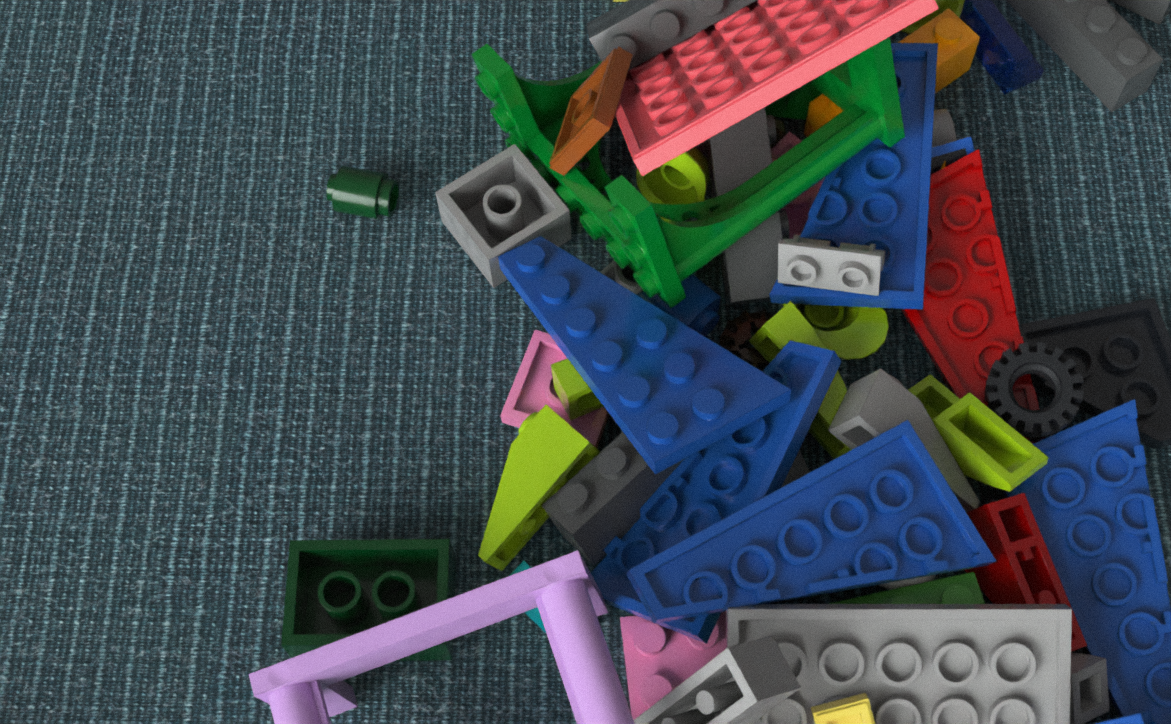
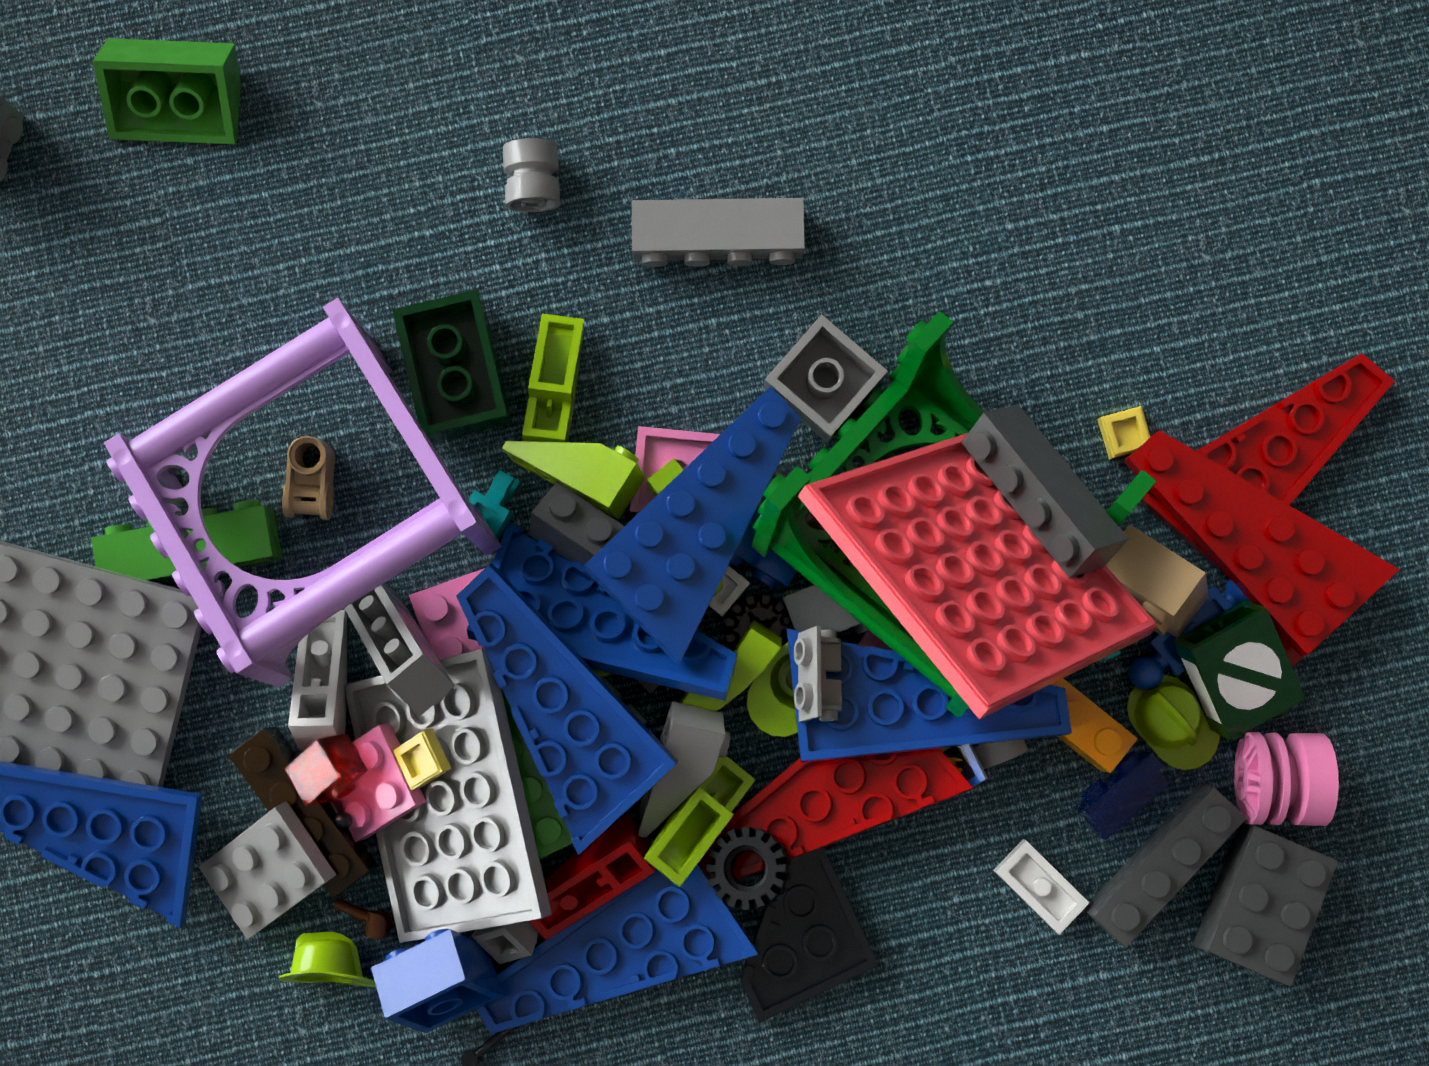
camera: 70 degrees right, 20 degrees up
dark green brick [326,166,399,220] -> none
dark orange tile [549,46,633,176] -> none
none -> light grey wheel [503,138,561,212]
none -> lime slope [522,314,584,442]
none -> light grey brick [632,198,805,267]
none -> white plate [993,839,1089,935]

